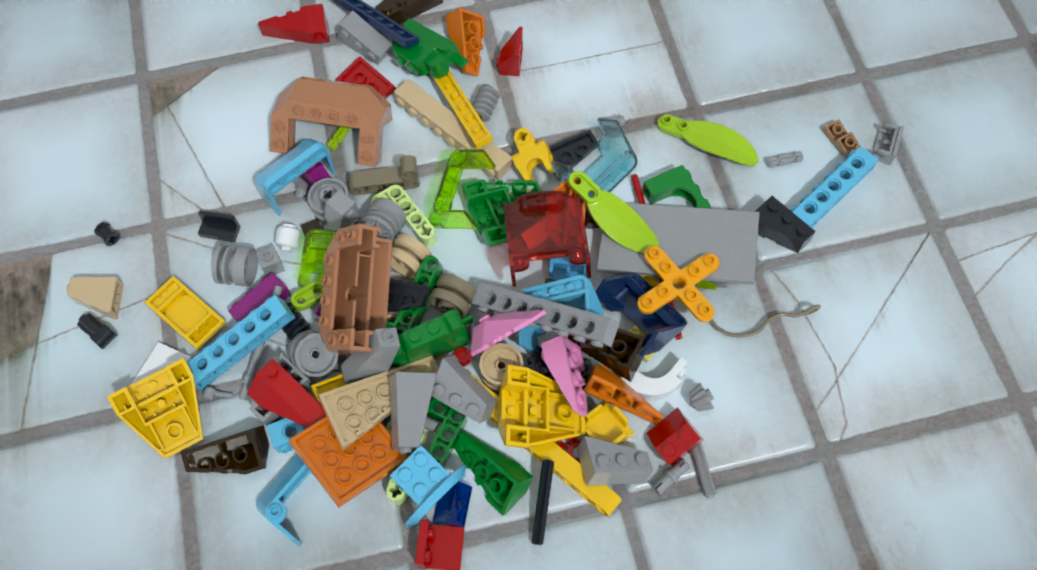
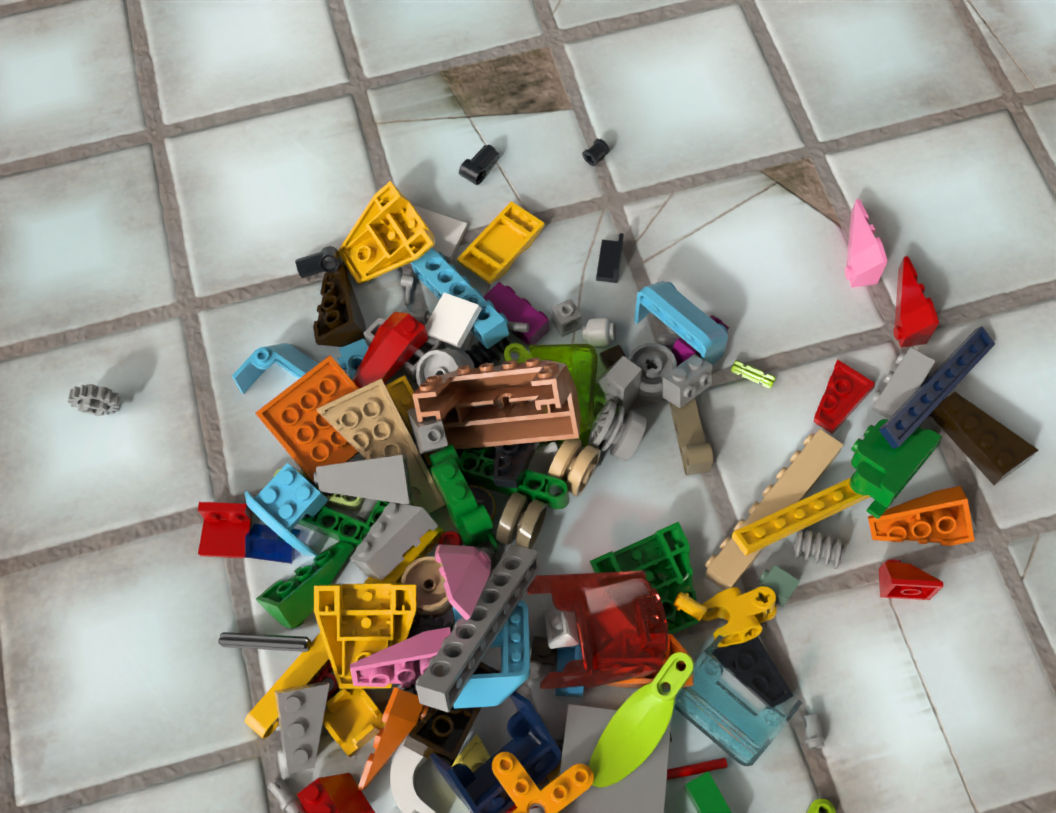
camera: 90 degrees right, 0 degrees up
tan slope [67,277,124,319] -> none
light grey wheel [212,244,258,287] -> none
nougat wedge [270,76,392,167] -> none
yellowish green beam [372,185,436,247] -> none
clear neon green windscreen [427,149,496,229] -> none
none -> black piece [295,246,340,278]
none -> white tile [425,293,482,348]
none -> white slope [544,600,579,649]
none -> light grey brick [663,354,712,408]
none -> yellow pin [673,592,707,621]
none -> sand green brick [758,565,800,607]
none -> bright pink wedge [845,199,888,288]

